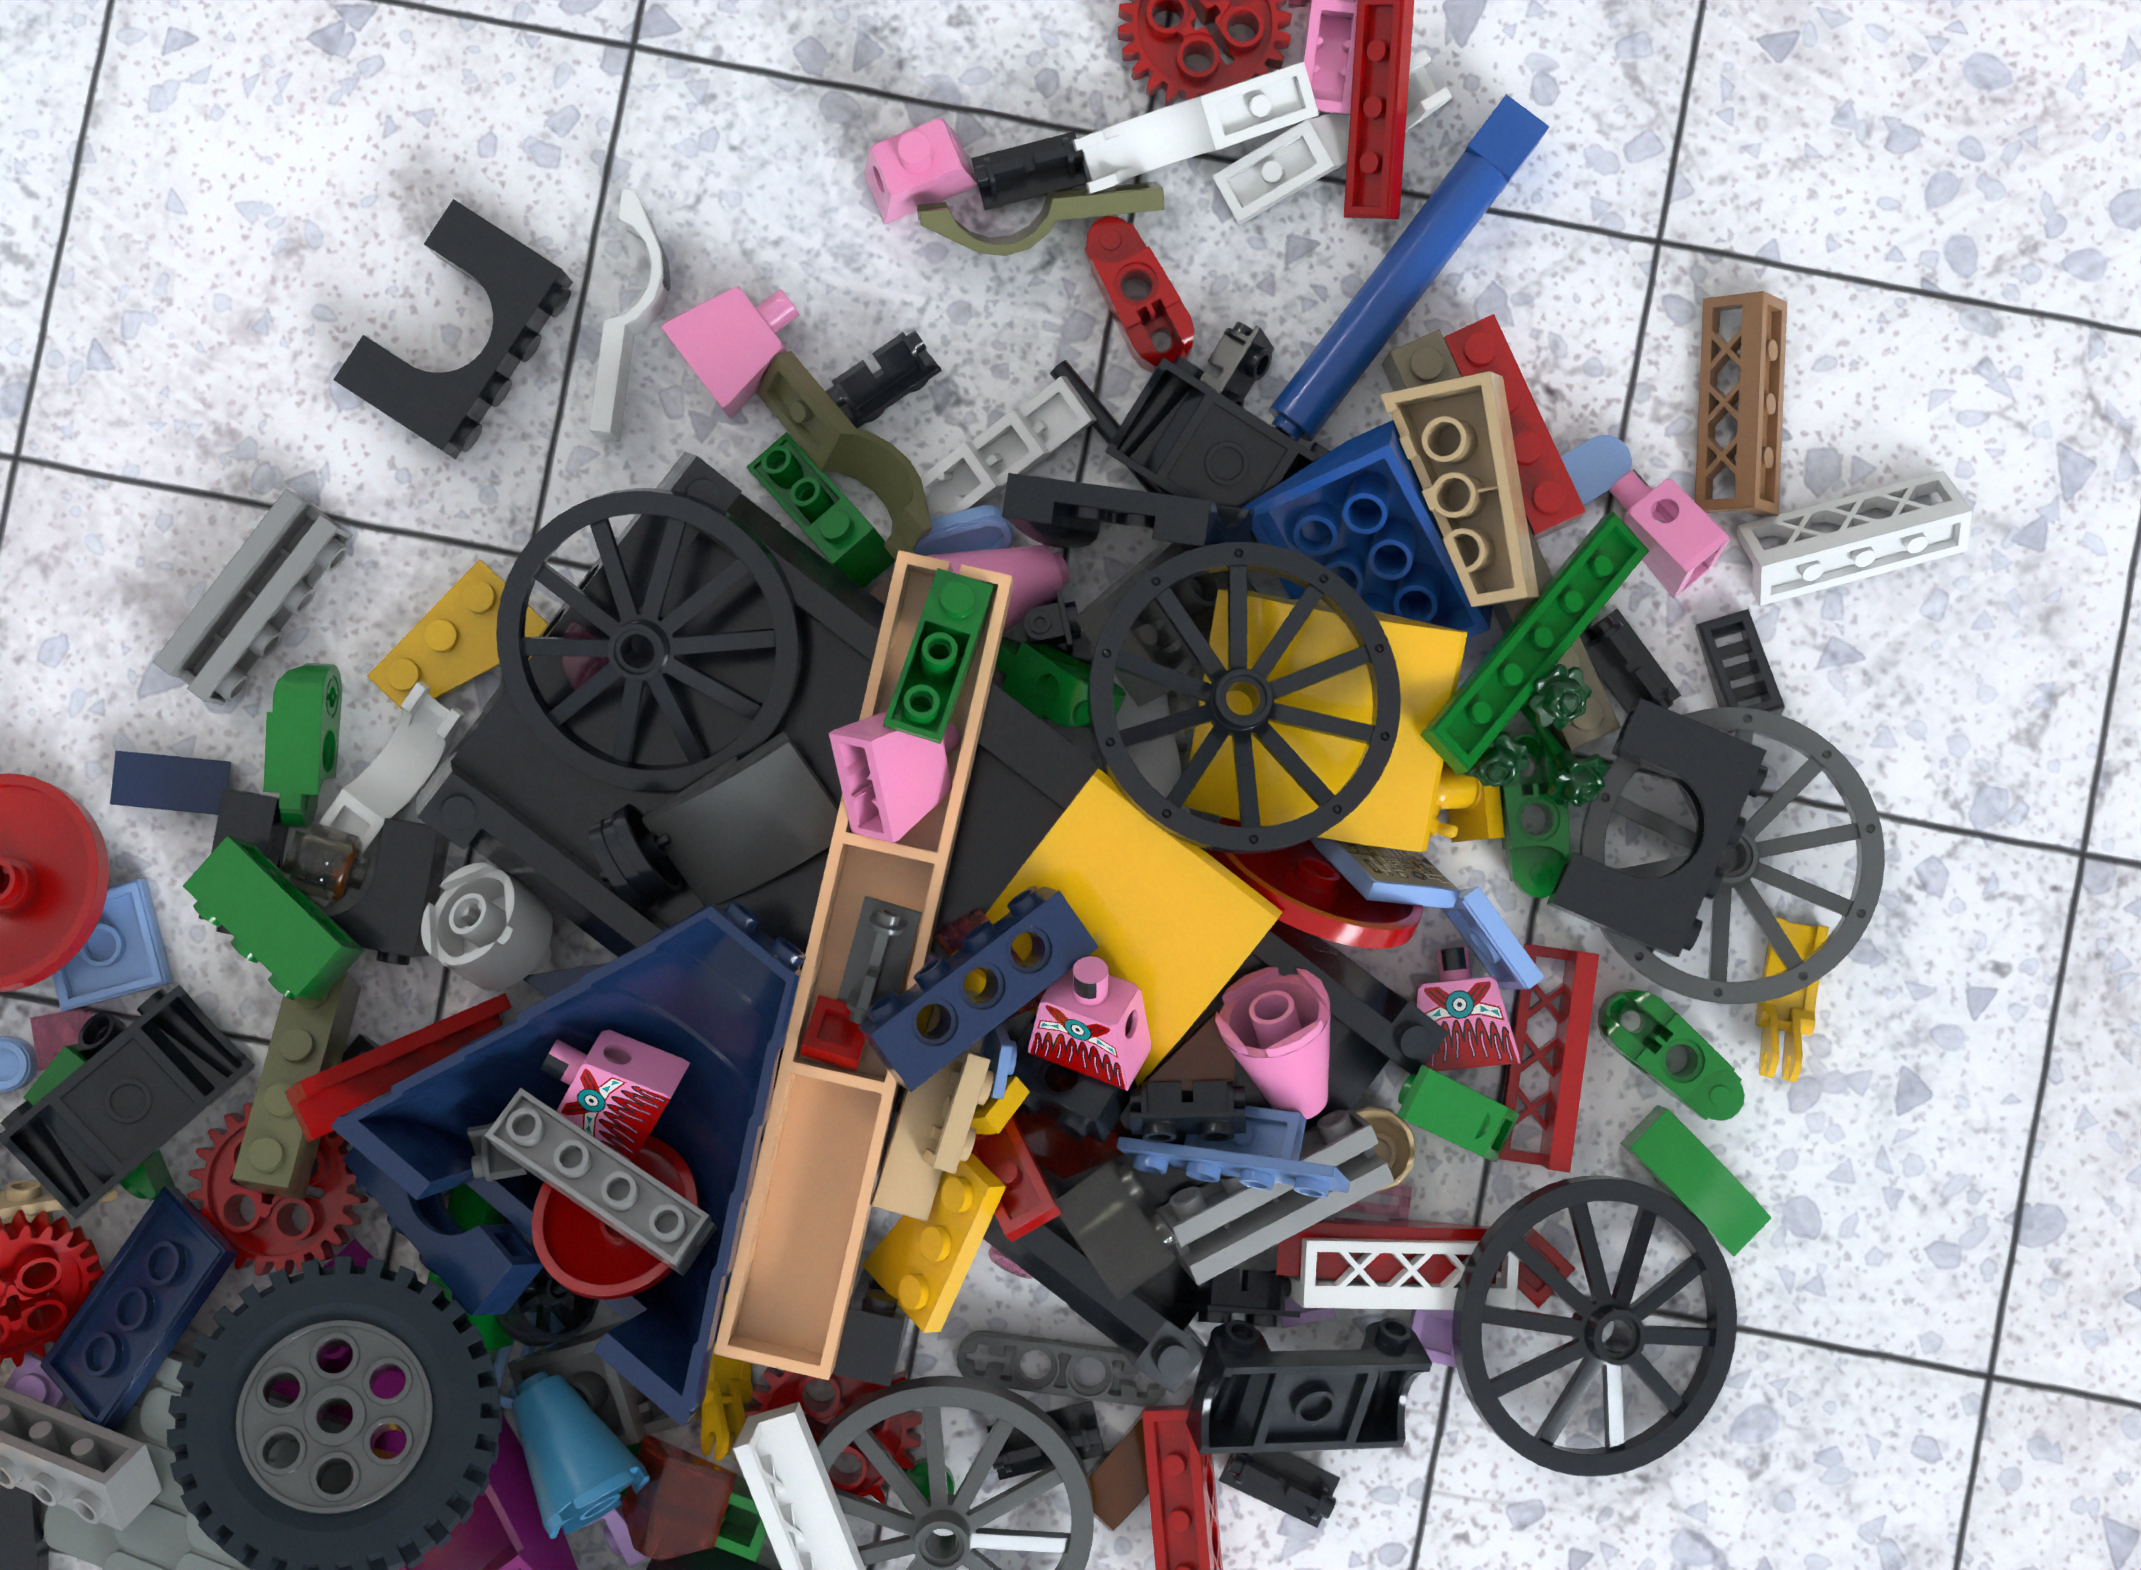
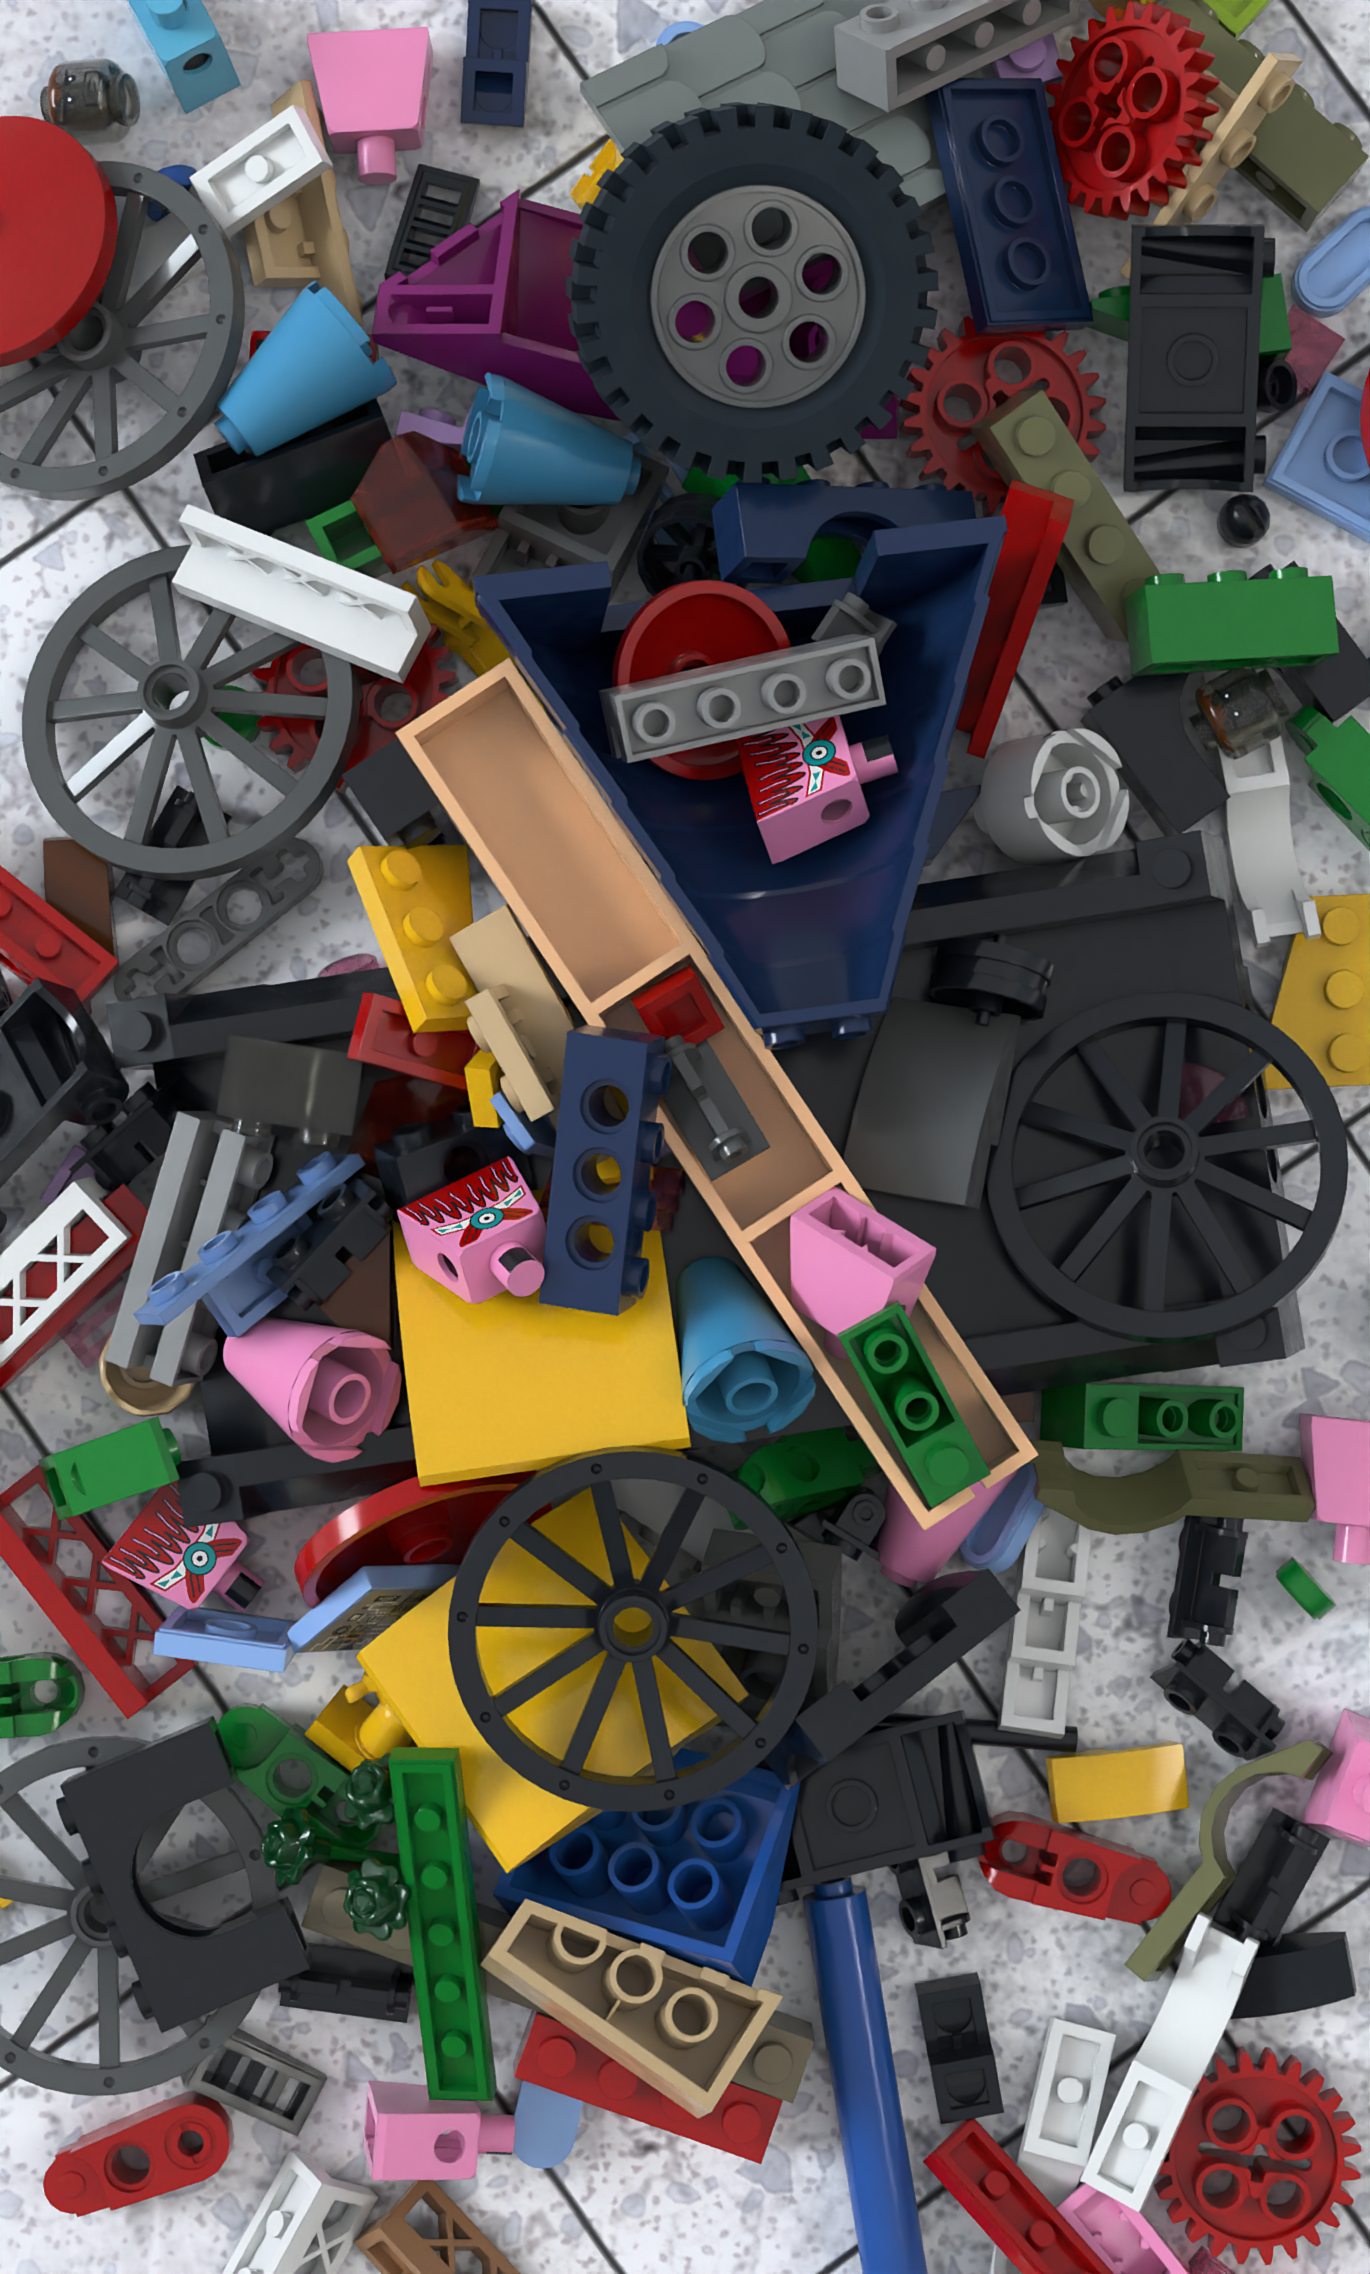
camera: 135 degrees right, 0 degrees up
none -> red piece [43,2091,234,2217]
none -> dark azure cone [676,1257,816,1443]
none -> black slope [915,1972,1004,2124]
none -> yellow slope [1045,1741,1190,1823]
none -> black hinge [1150,1639,1285,1761]
none -> black hinge [1217,494,1270,548]
none -> black slope [1230,1932,1357,2019]
none -> green tile [1276,1556,1336,1620]

